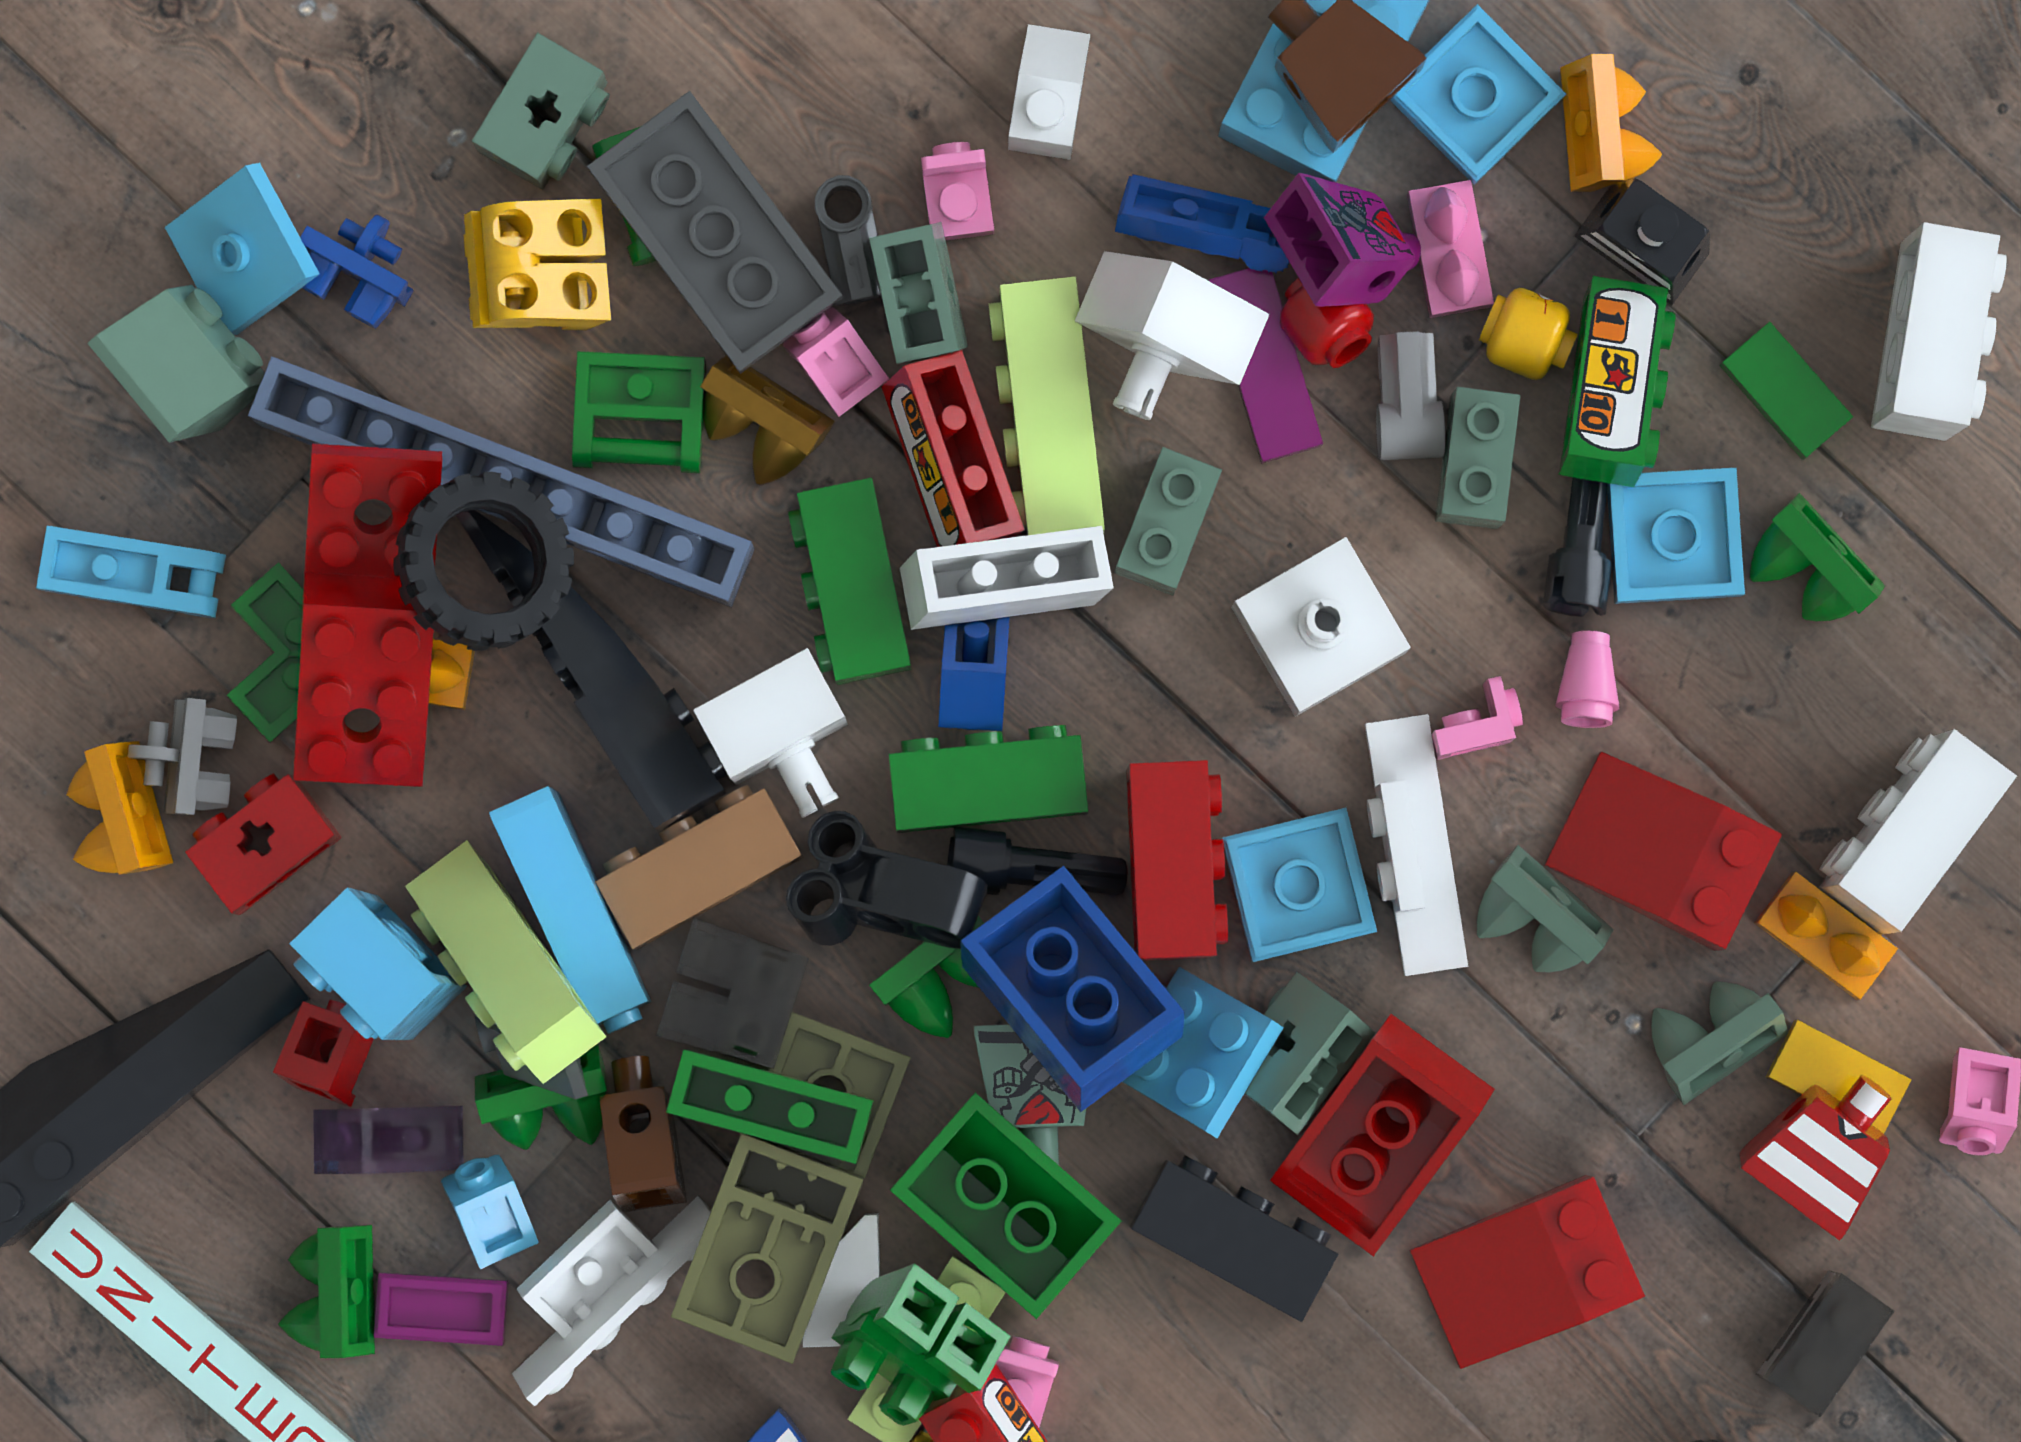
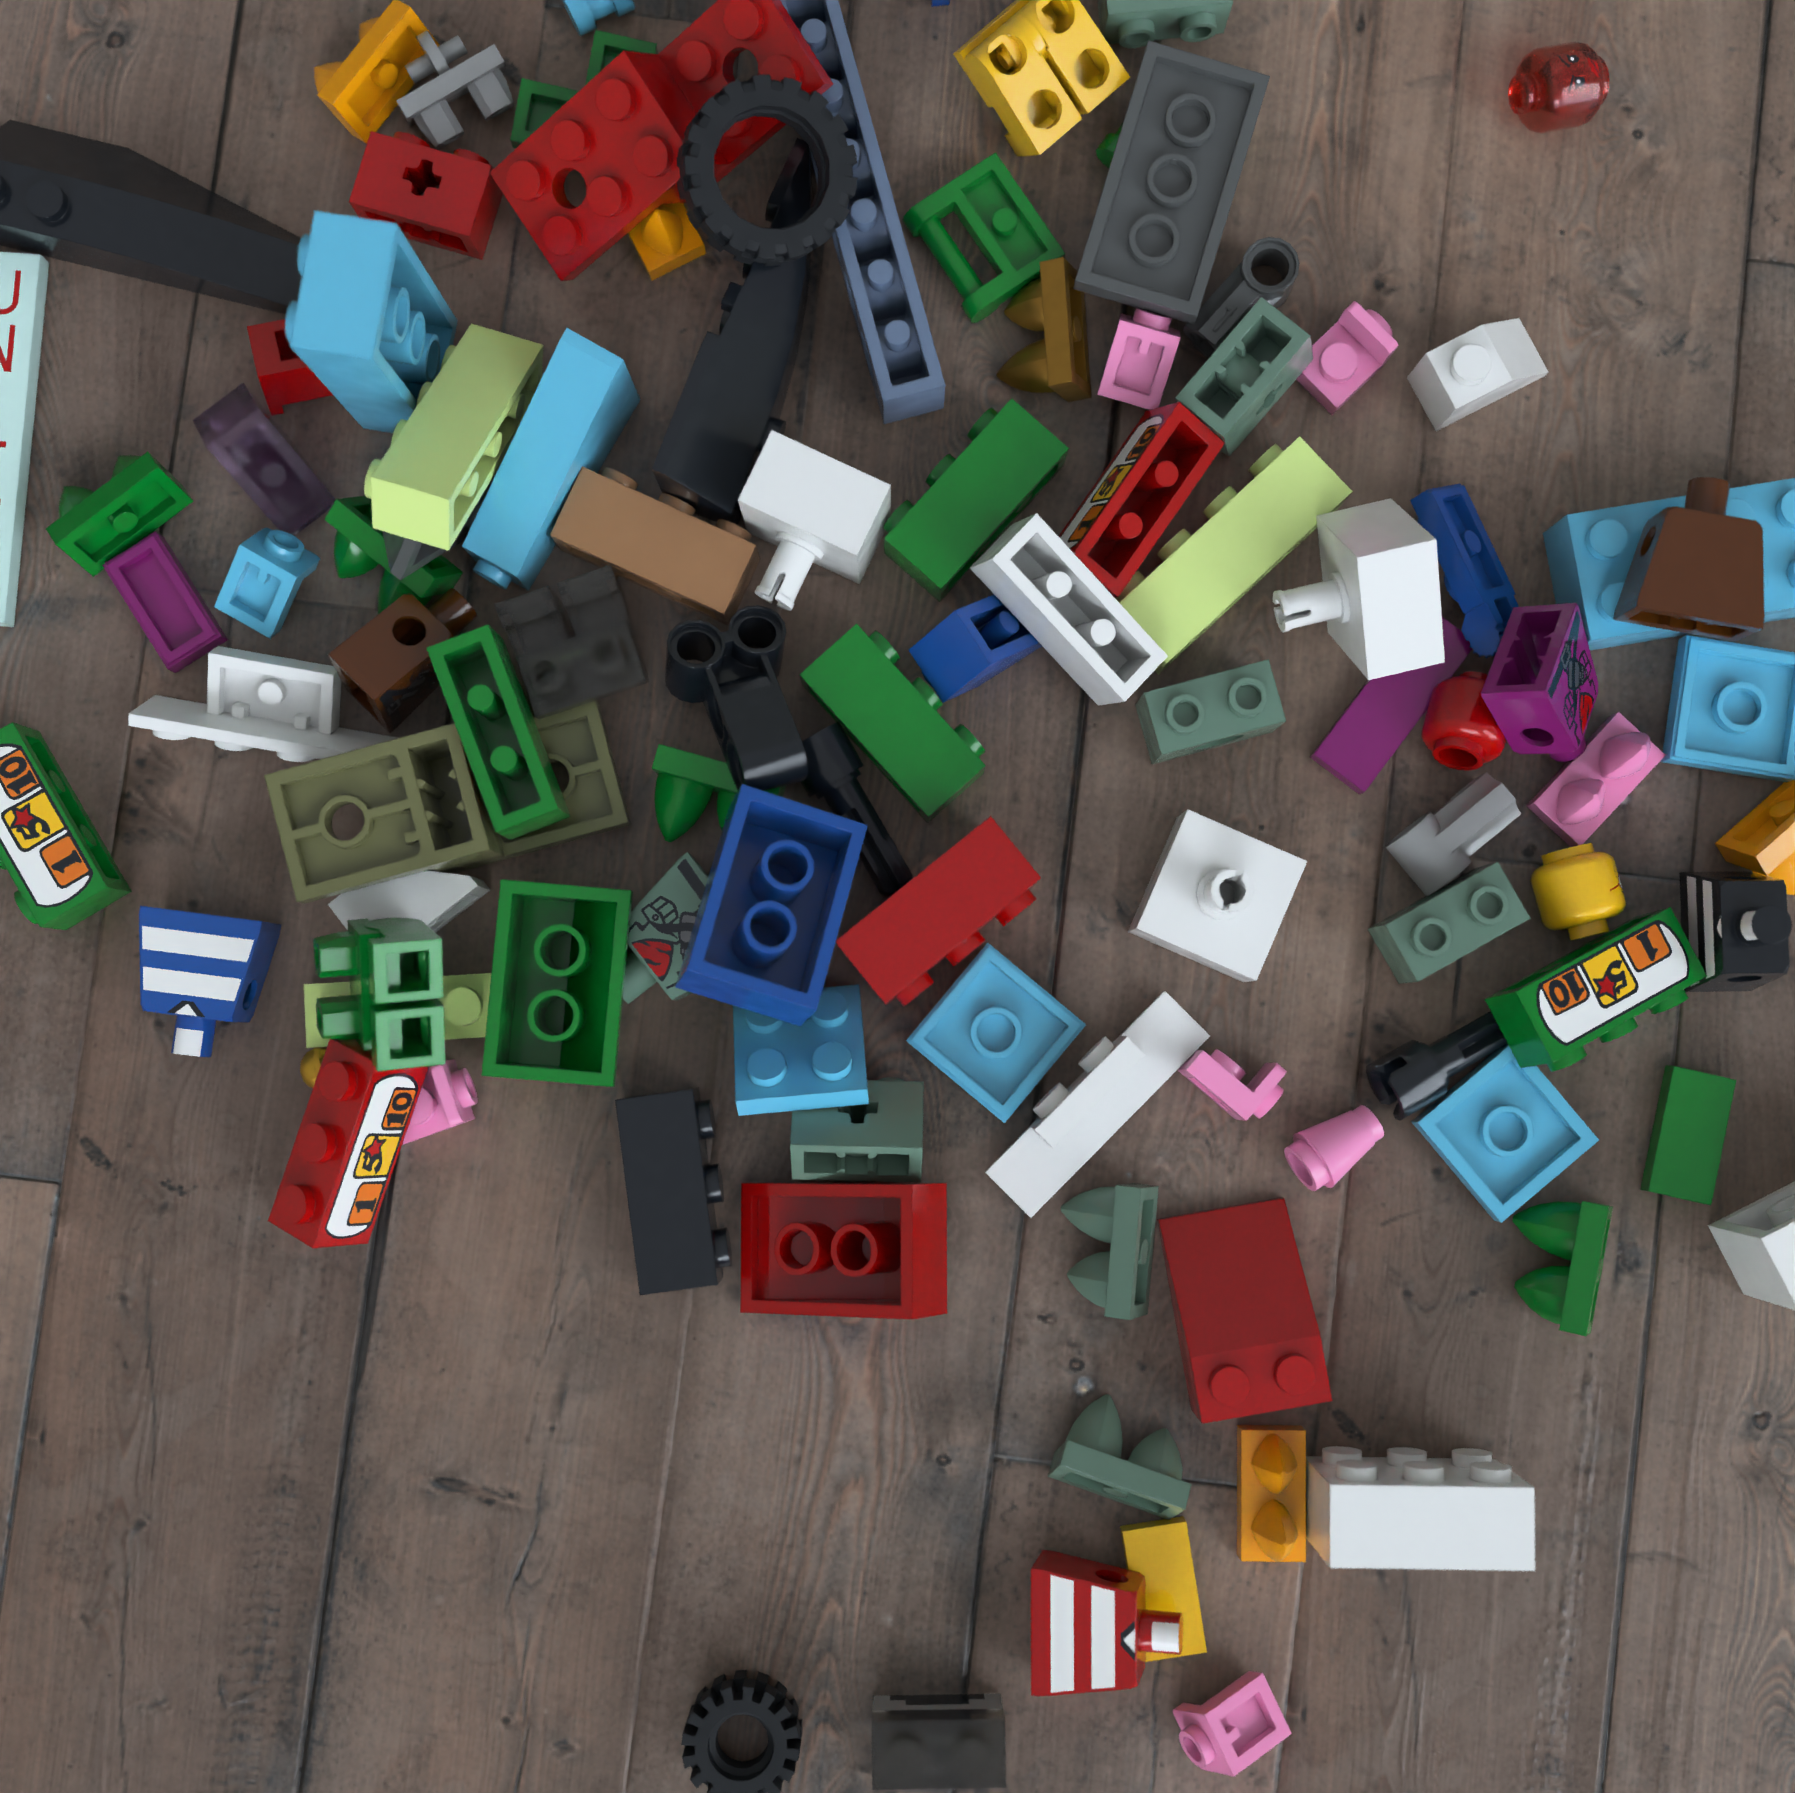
camera: 60 degrees right, 0 degrees up
red slope [1409,1175,1645,1369] -> none

